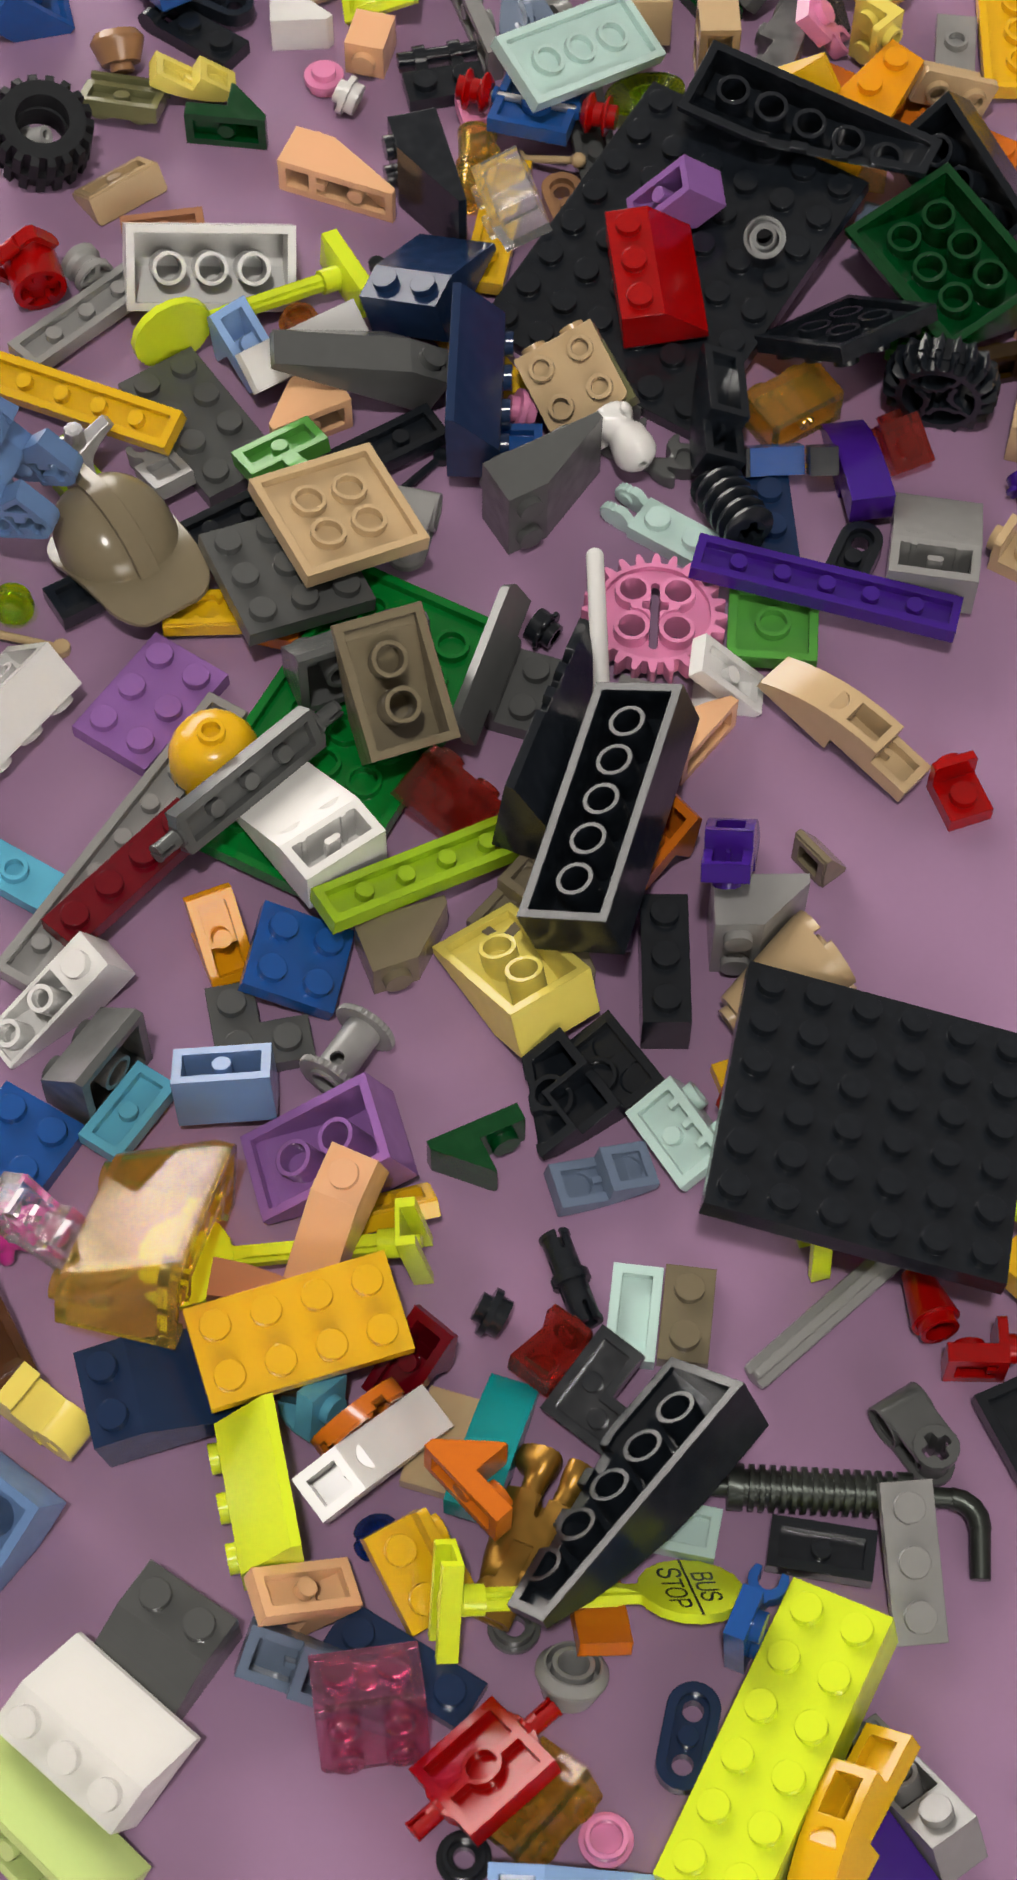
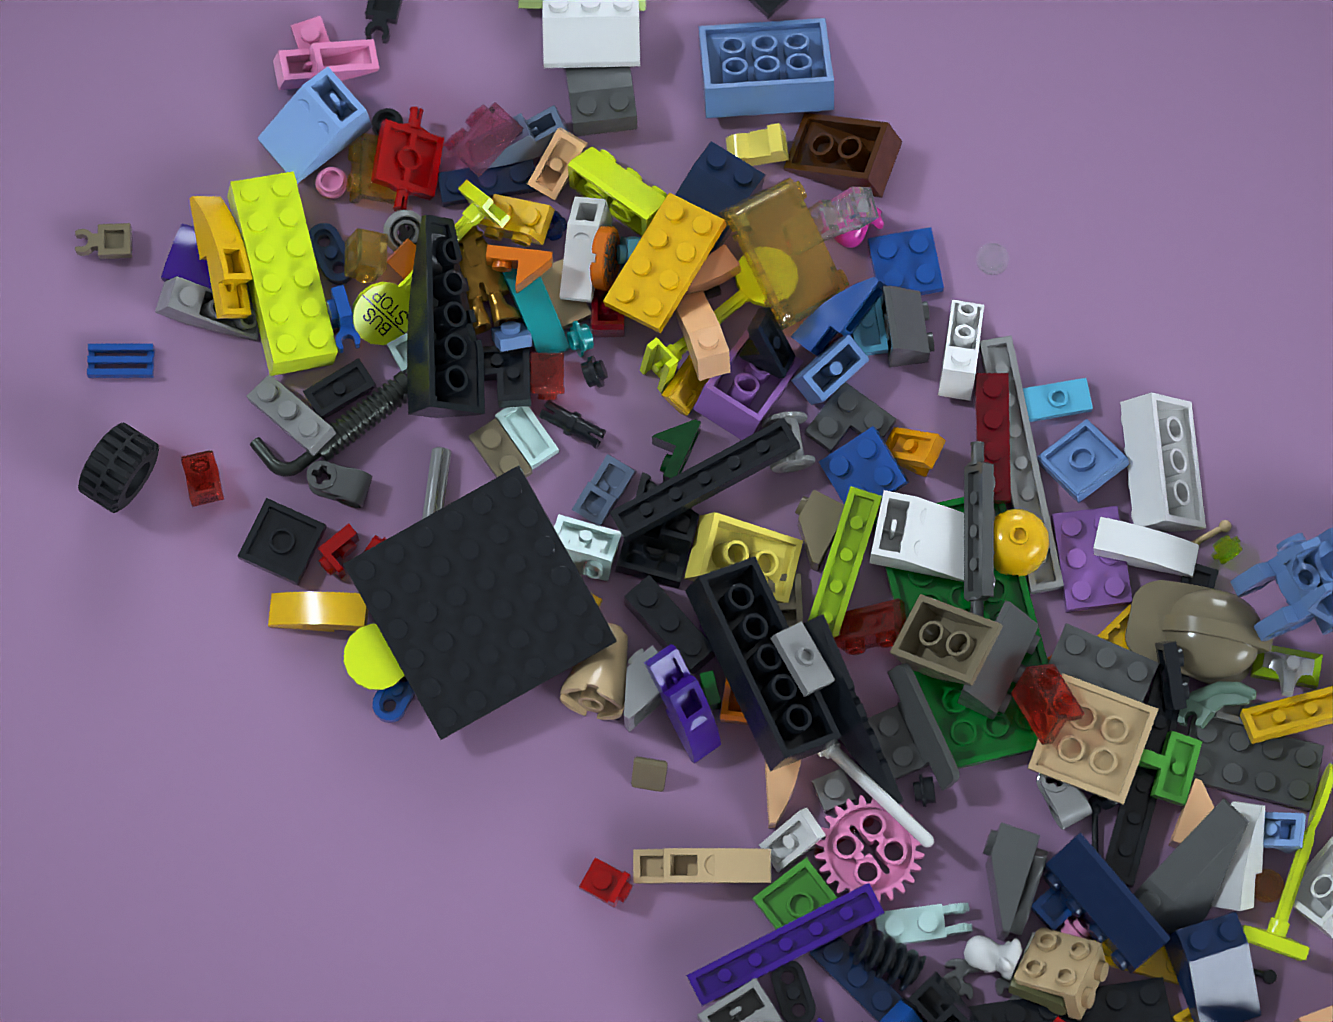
camera: 140 degrees right, 15 degrees up
none -> clear yellow brick [344,228,388,283]
none -> medium blue plate [491,321,532,352]
none -> teal plate [567,321,594,357]
none -> black plate [610,418,801,543]
none -> green plate [700,670,721,711]
none -> black slope [739,307,796,378]
none -> light grey plate [771,622,835,697]
none -> blue slope [791,277,887,356]
none -> clear red bracket [1011,664,1084,744]
none -> medium blue plate [1037,419,1129,503]
none -> white slope [1093,517,1199,578]
none -> black plate [1155,641,1190,710]
none -> sand green piece [1177,681,1257,729]

